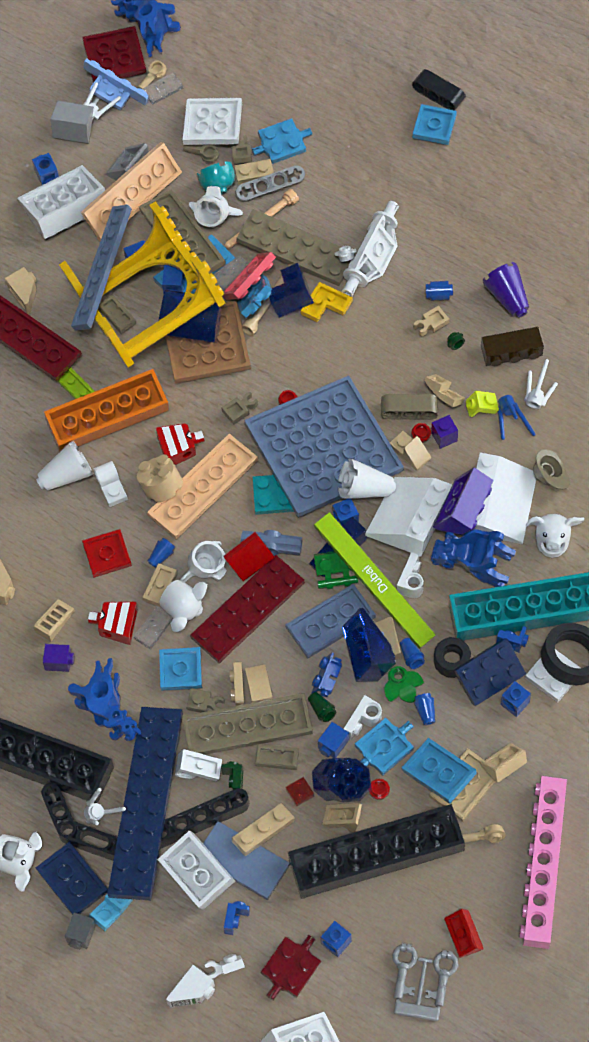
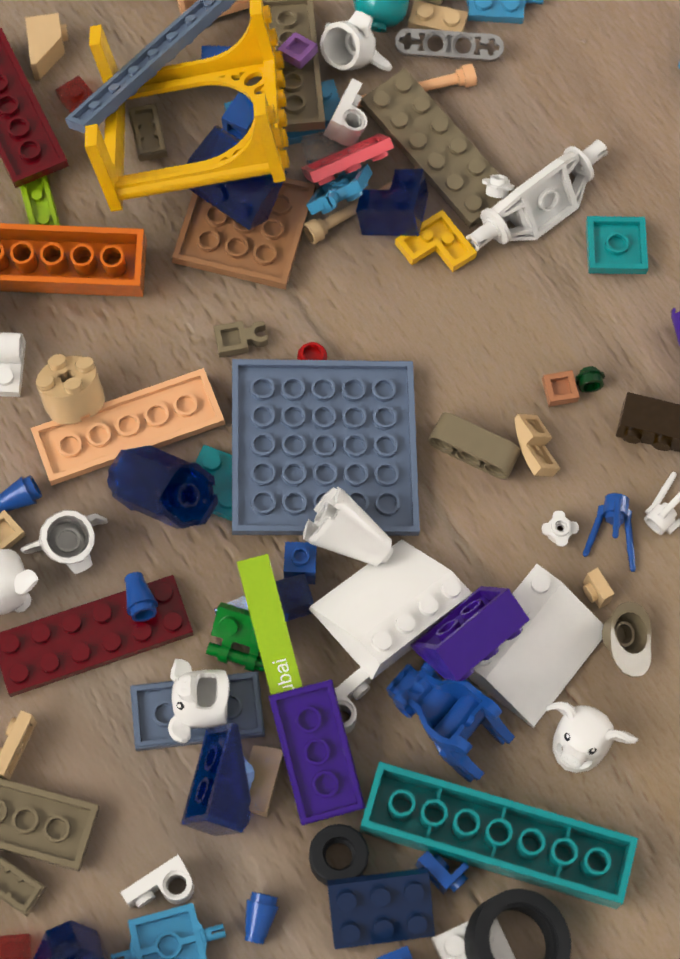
camera: 20 degrees right, 5 degrees up
red torso [156,423,205,465] -> none
red tile [223,532,275,582] -> none
sand blue piece [241,530,302,556] -> none
tan slope [245,665,273,703] -> none
dark green cone [308,692,336,722] -> none
blue hinge [311,652,342,697] -> none
blue brick [318,722,349,759] -> none
green plate [384,666,424,703] -> none
tan slope [390,431,431,471] -> none
blue cone [400,638,425,669] -> none
red plate [411,423,431,442] -> none
tan plate [414,305,450,336] -> none
blue brick [426,281,453,301] -> none
dark purple brick [431,415,458,449] -> none
neon yellow bracket [466,391,499,417] -> none
none -> clear red plate [55,75,93,113]
none -> clear blue brick [107,445,218,529]
none -> blue cone [124,572,158,622]
none -> white piece [168,659,230,743]
none -> dark purple tile [268,679,366,826]
none -> medium lavender plate [277,32,318,69]
none -> white plate [323,78,367,146]
none -> white plate [541,511,579,547]
none -> nougat plate [542,370,579,407]
none -> tan plate [583,568,615,609]
none -> teal plate [586,216,648,274]

